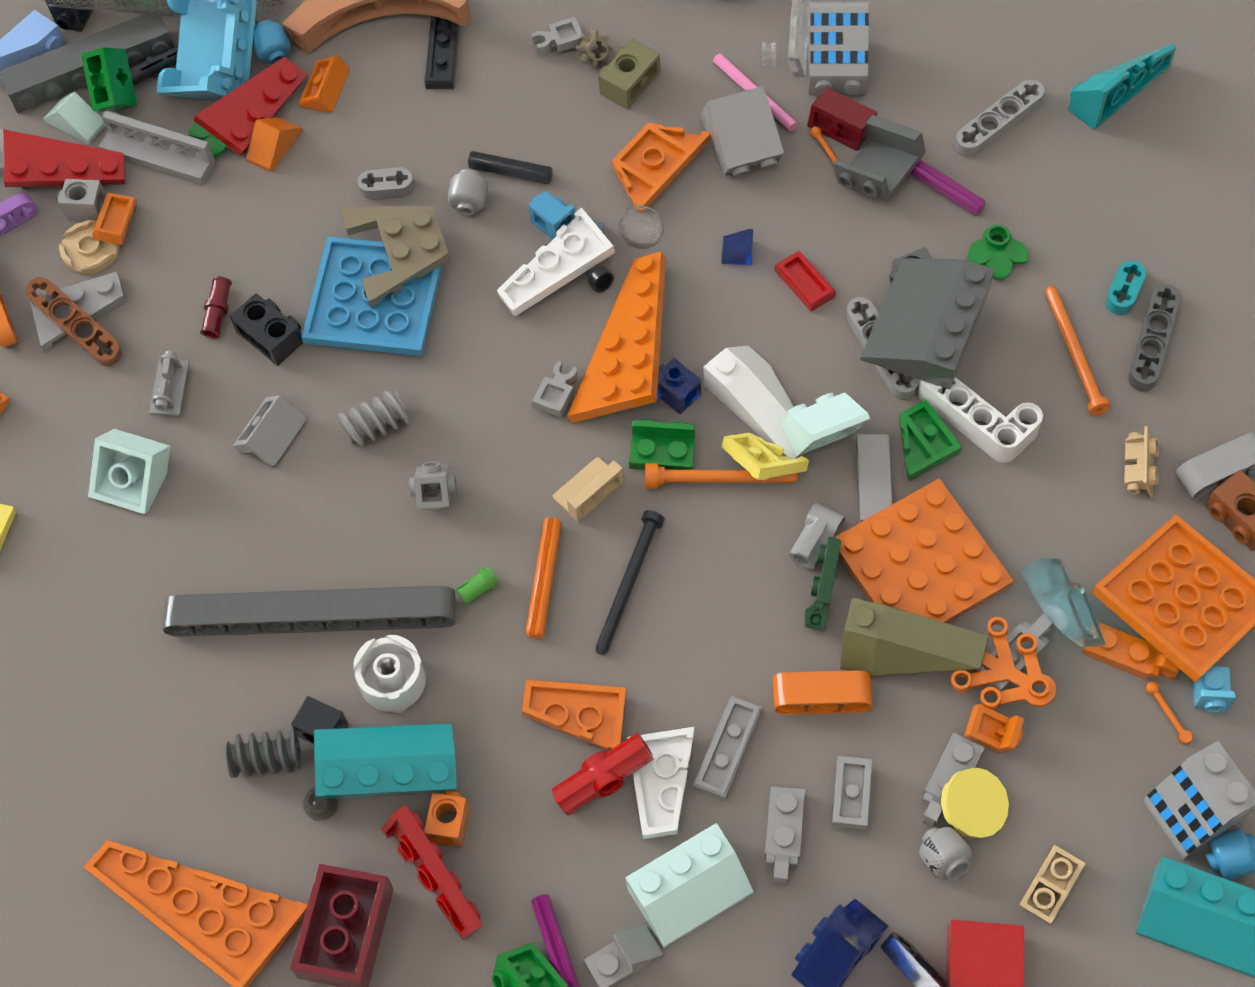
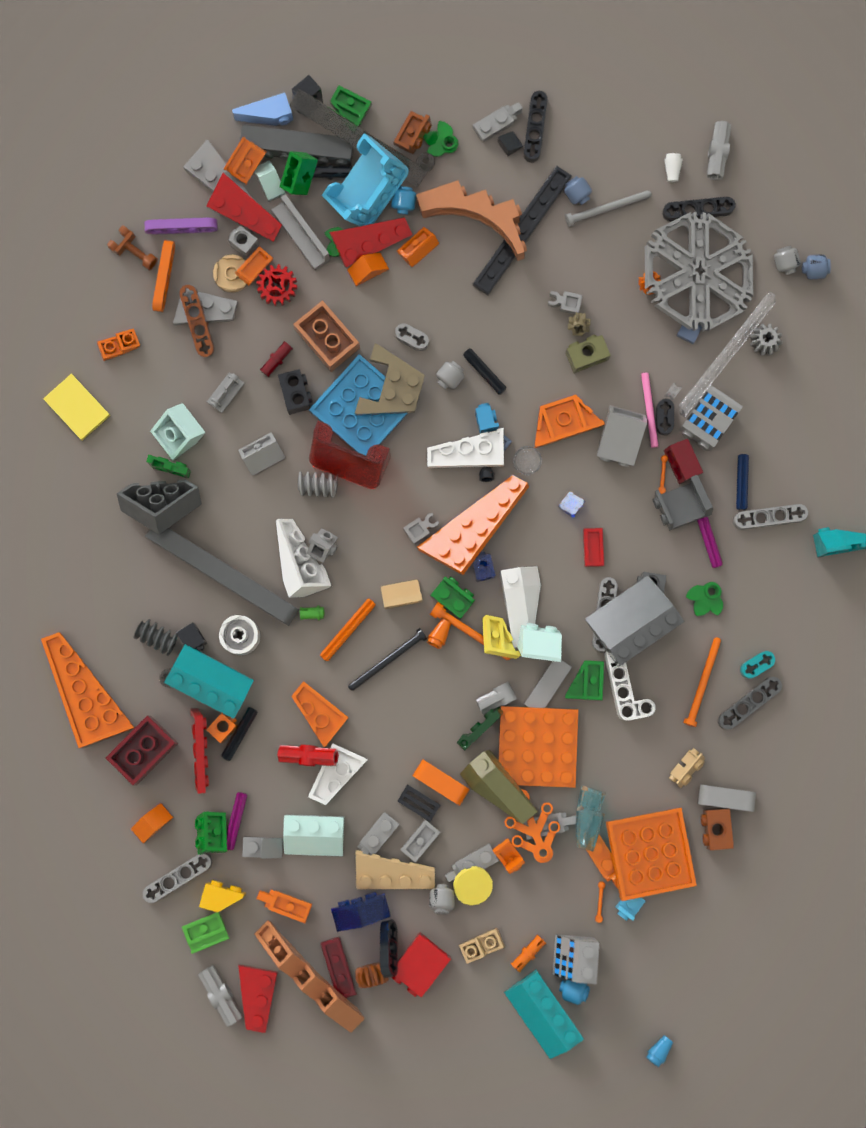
camera: 25 degrees right, 20 degrees up
light grey tile [693,695,762,801] -> none
none -> dark grey brick [117,479,202,534]
none -> green wing [146,454,191,479]
none -> black axle [221,707,258,761]
none -> orange plate [223,136,266,184]
none -> red gear [256,264,298,306]
none -> white wedge [276,519,331,598]
none -> nougat brick [293,300,360,372]
none -> clear red windscreen [309,421,391,489]
none -> tan wing [356,850,435,889]
none -> black tile [397,784,440,822]
none -> orange cone [427,619,451,649]
none -> orange pin [511,934,546,972]
none -> black beam [656,399,674,436]
none -> dark blue axle [736,454,749,510]

